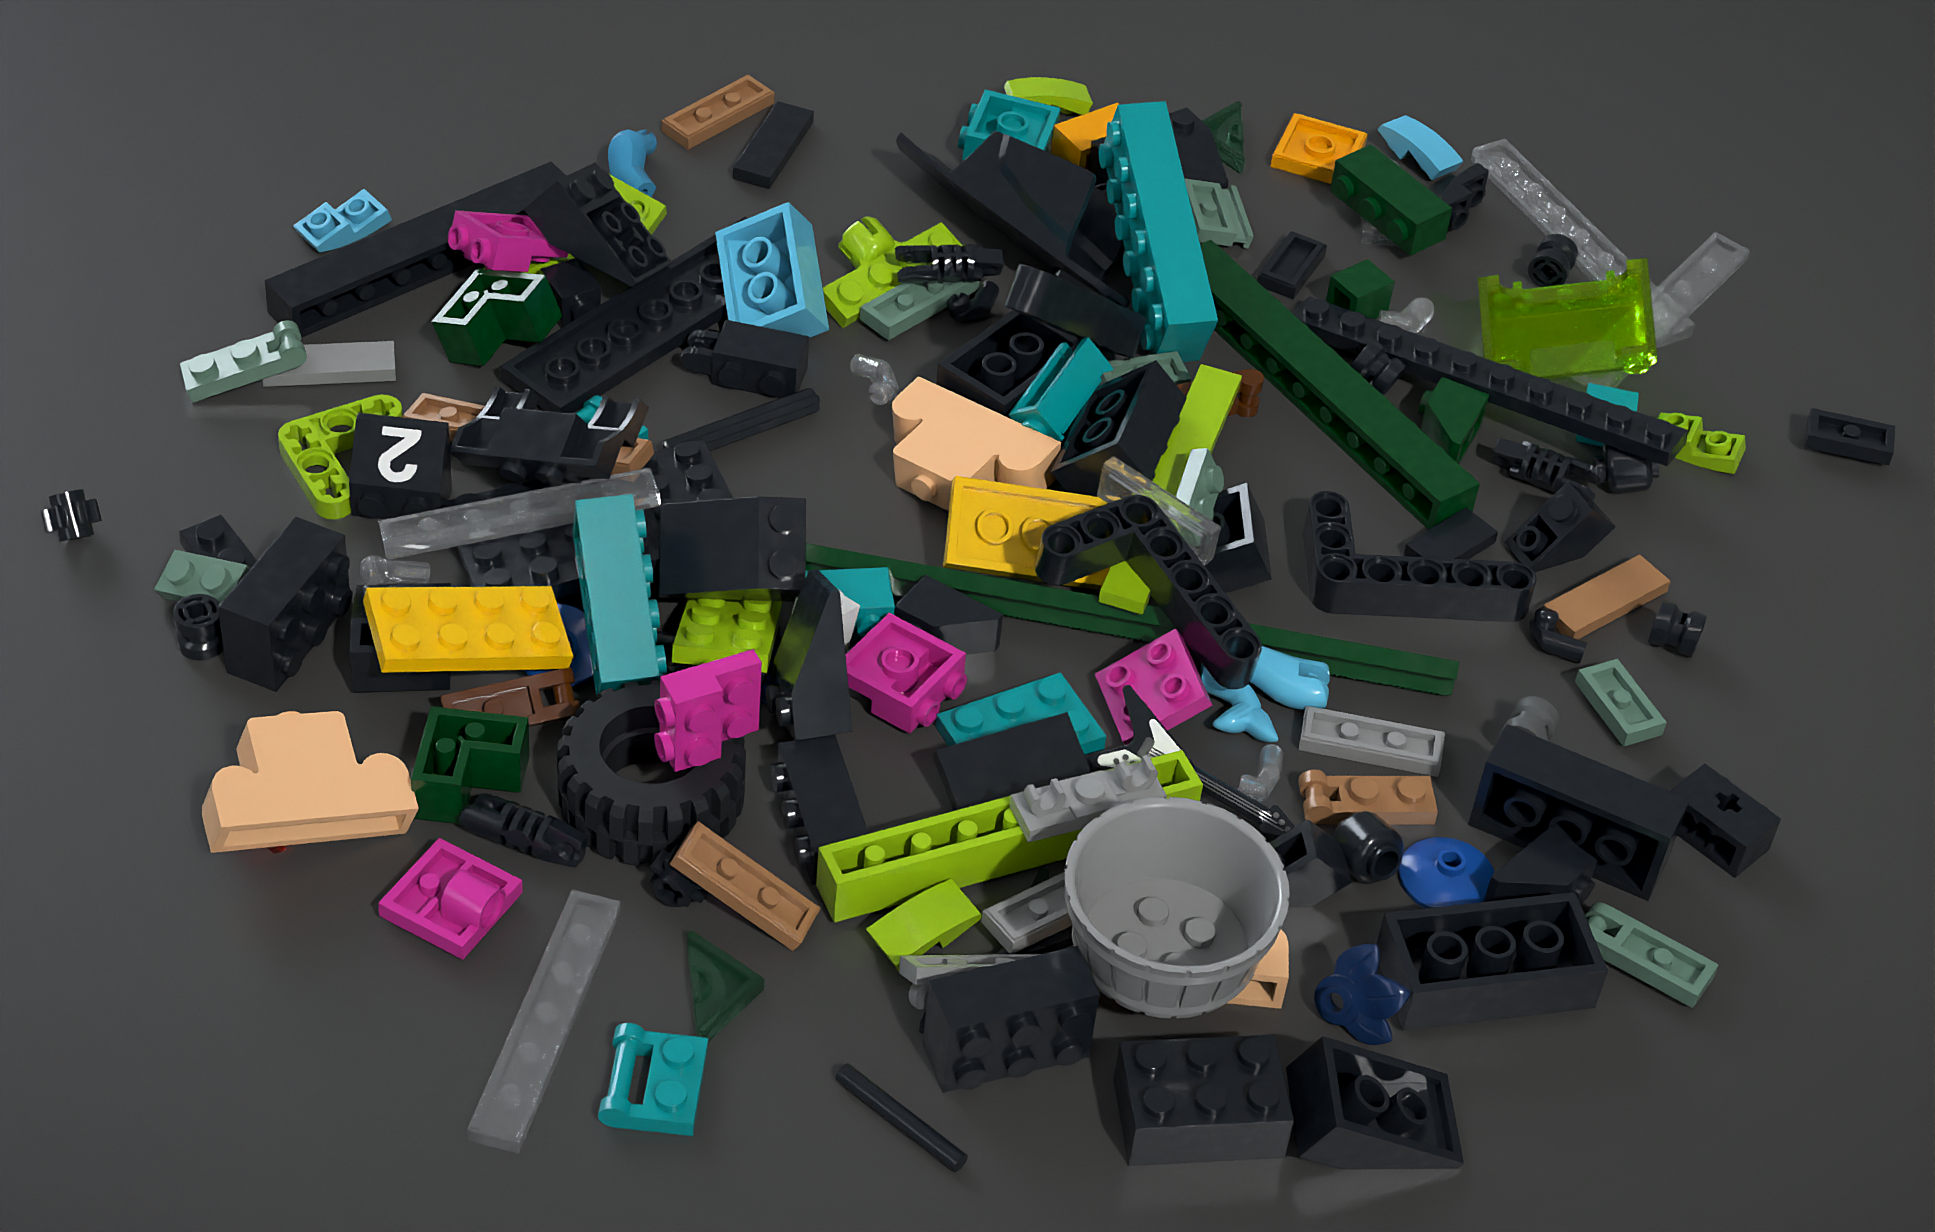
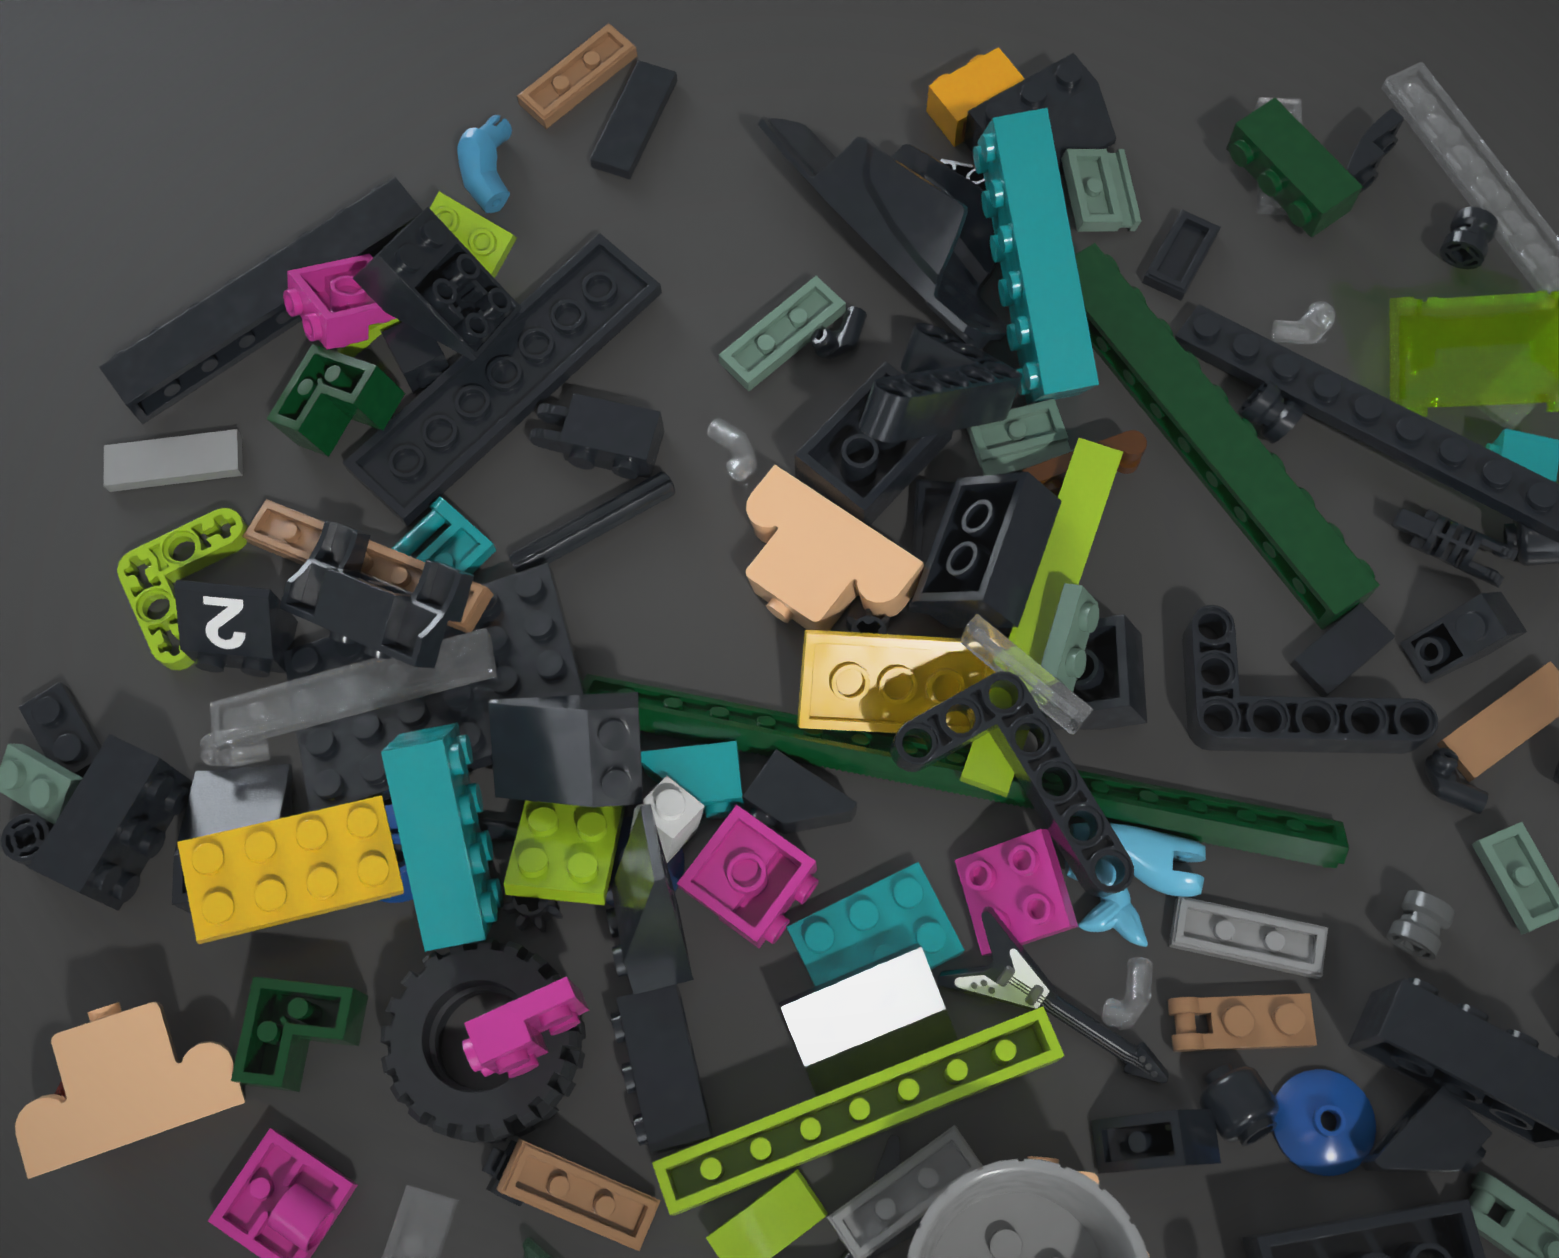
camera: 10 degrees right, 25 degrees up
sand green plate [180,320,307,403] -> none
medium azure slope [294,189,392,252] -> none
reddish brown plate [440,668,581,727] -> none
black hinge [458,793,588,867] -> none
medium azure slope [715,202,829,338] -> none
lime plate [823,216,962,328] -> none
black hinge [895,244,1004,283] -> none
teal plate [957,89,1061,160] -> none
lime slope [1004,77,1093,115] -> none
teal window [1009,337,1114,441] -> none
light grey plate [1009,755,1167,843] -> none
clear green tile [1202,101,1245,174] -> none
light orange tile [1270,113,1368,184] -> none
dark green brick [1326,259,1395,319] -> none
medium azure slope [1377,115,1464,180] -> none
dark green slope [1418,377,1490,464] -> none

